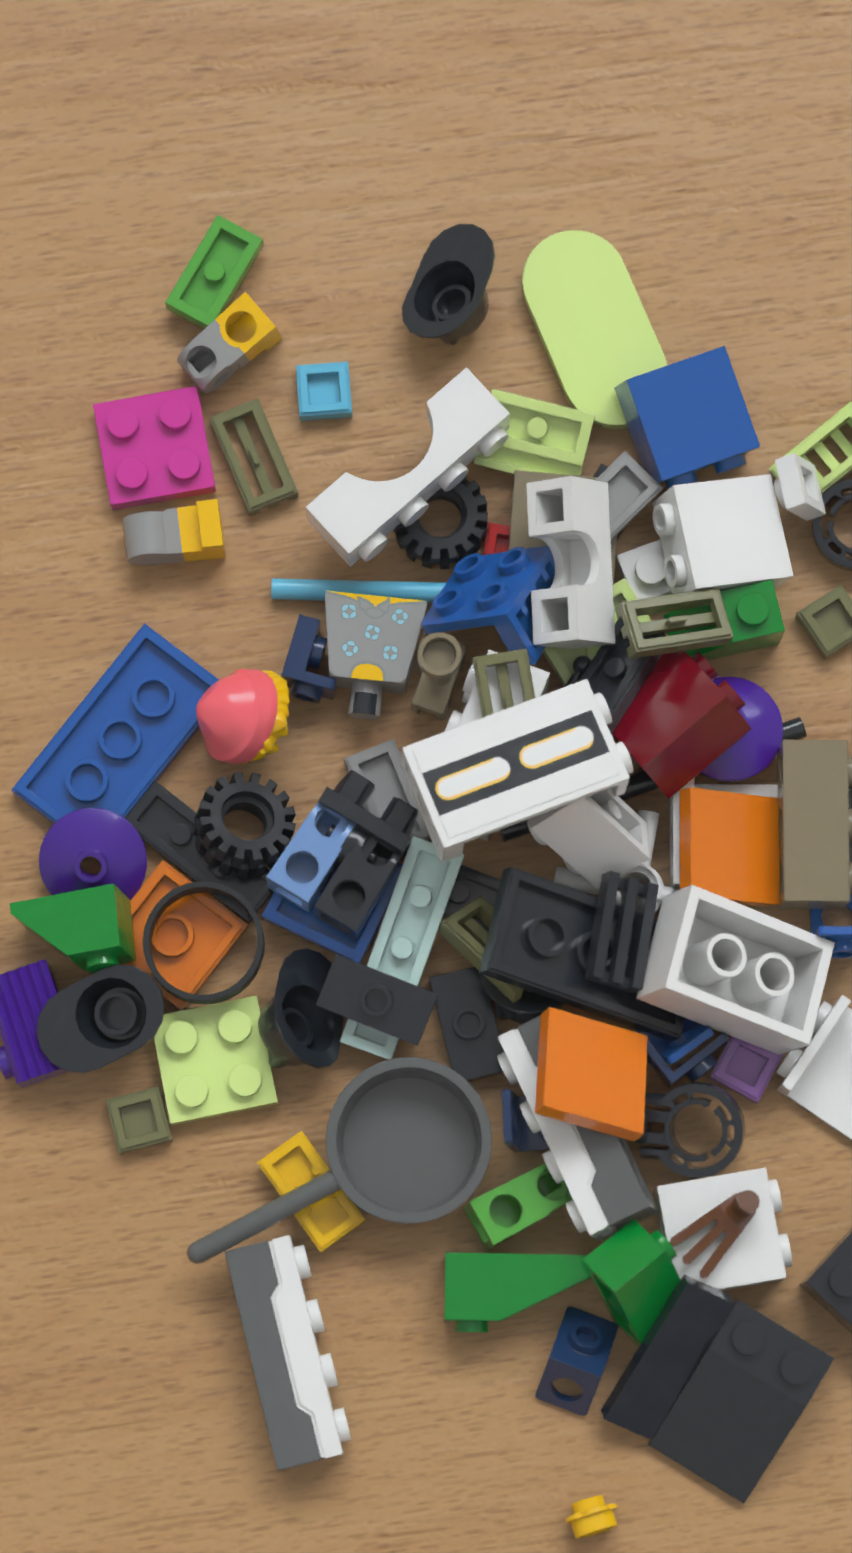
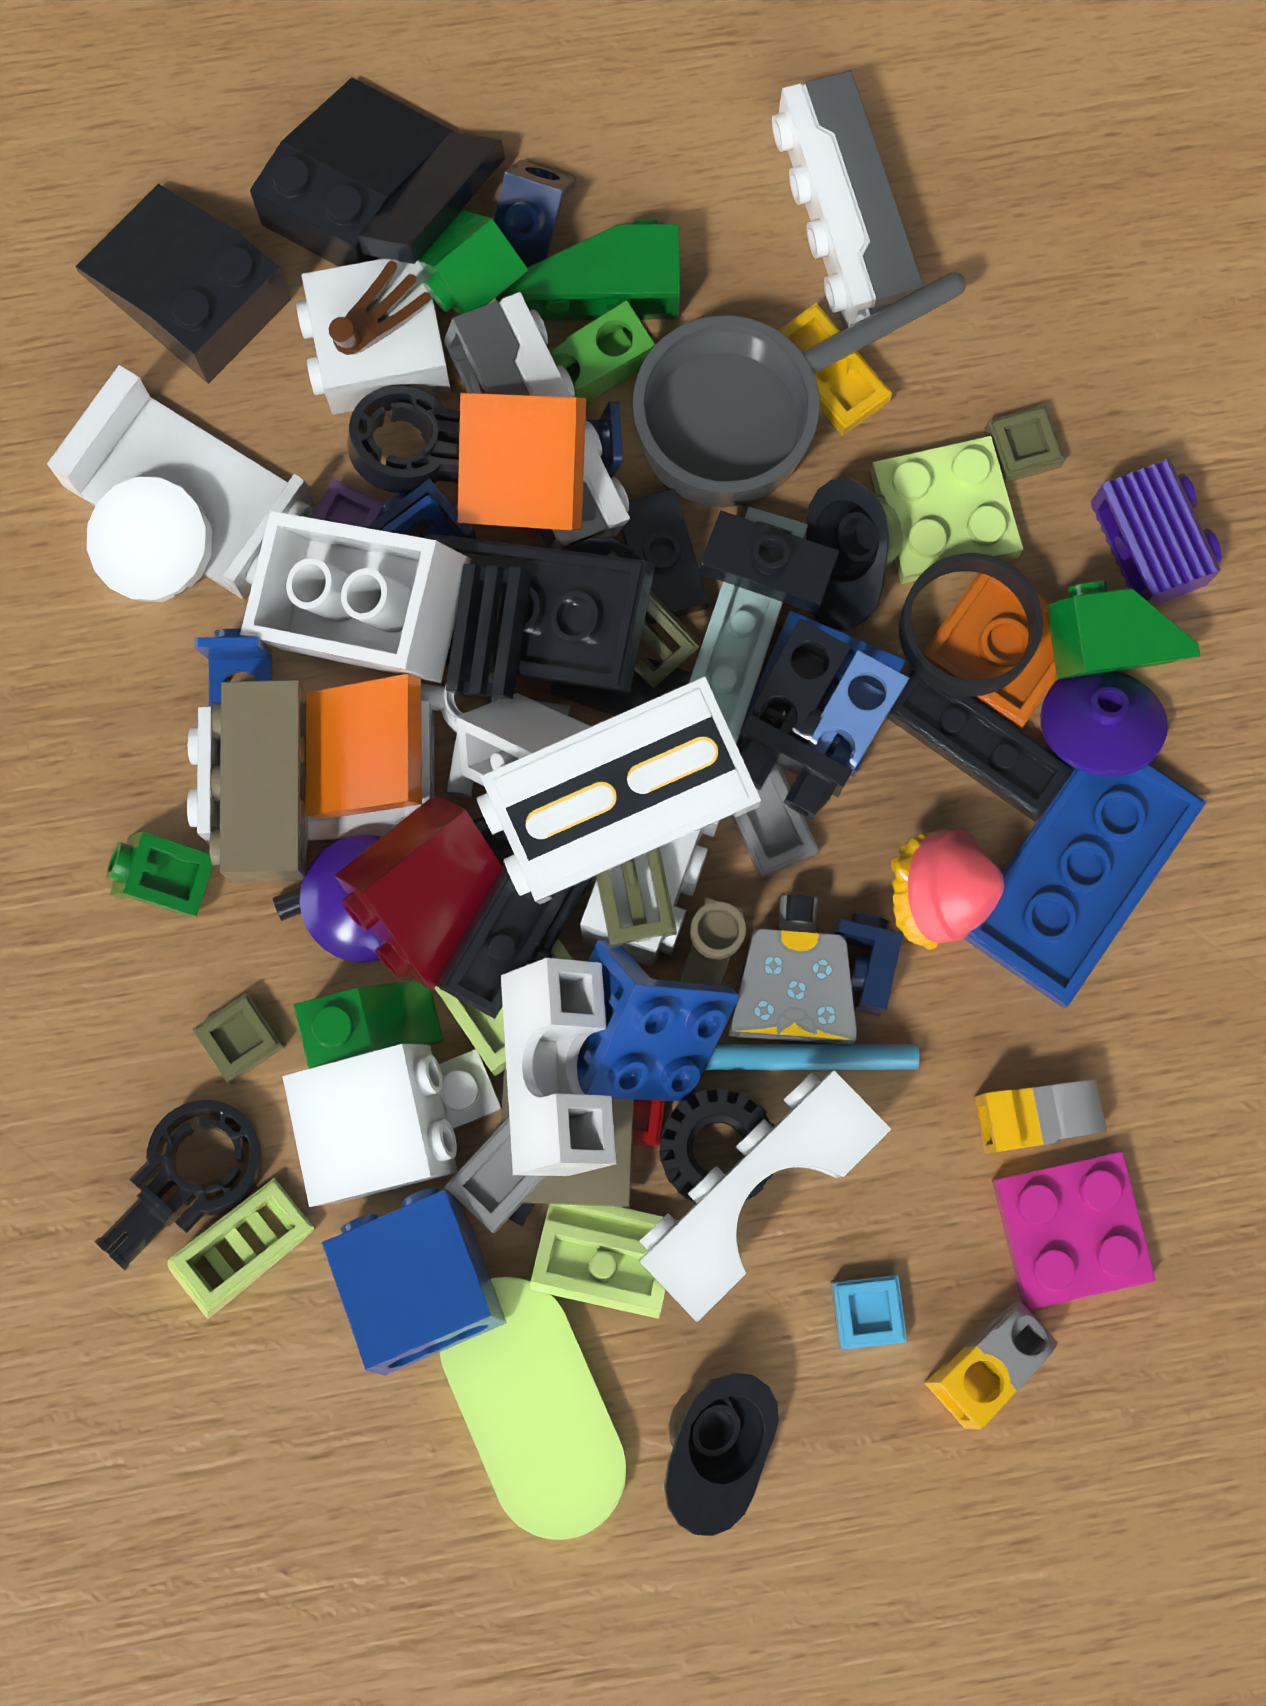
camera: 175 degrees right, 0 degrees up
black piece [37,964,165,1073] -> none
bright green plate [165,214,264,329] -> none
black tyre [192,772,296,878] -> none
olive tile [209,398,299,517] -> none
yellow plate [565,1495,618,1539] -> none
olive tile [615,588,733,659] -> none
white plate [774,453,826,521] -> none

